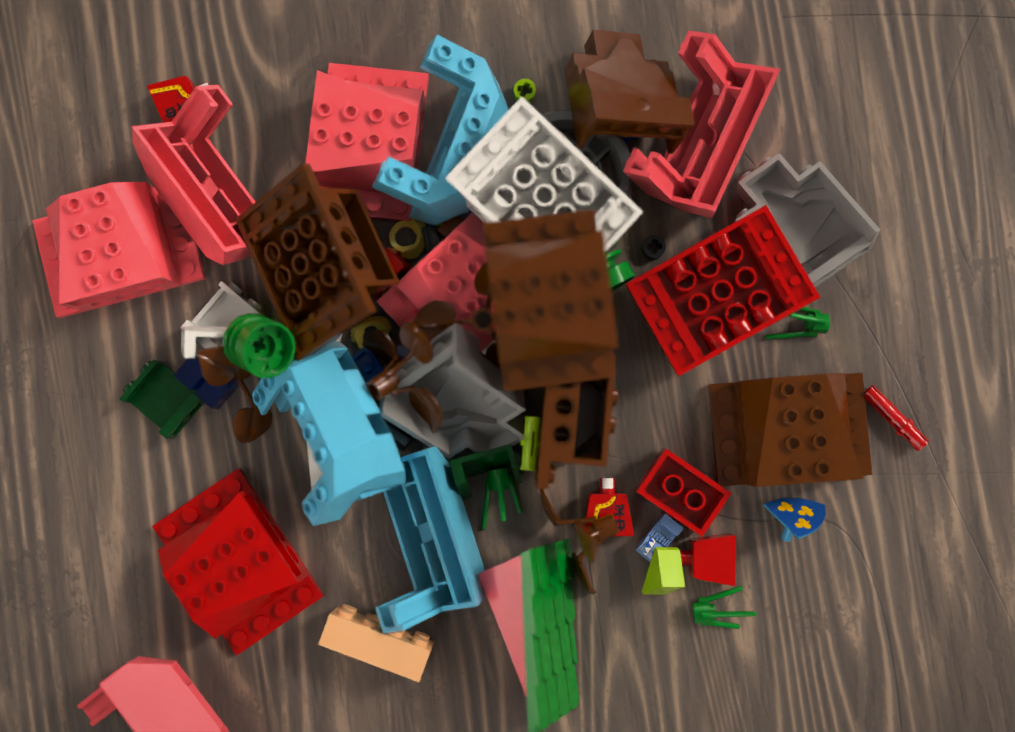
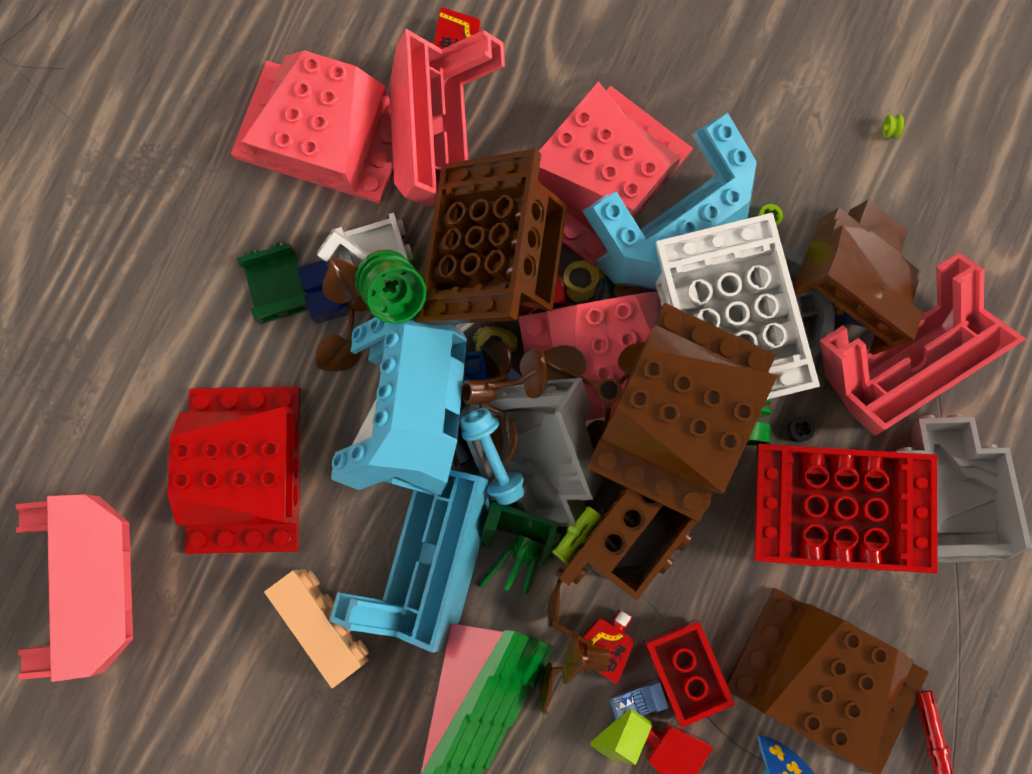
camera: 30 degrees right, 5 degrees down
green plant [764,306,830,340] -> none
none -> medium azure piece [461,408,525,505]

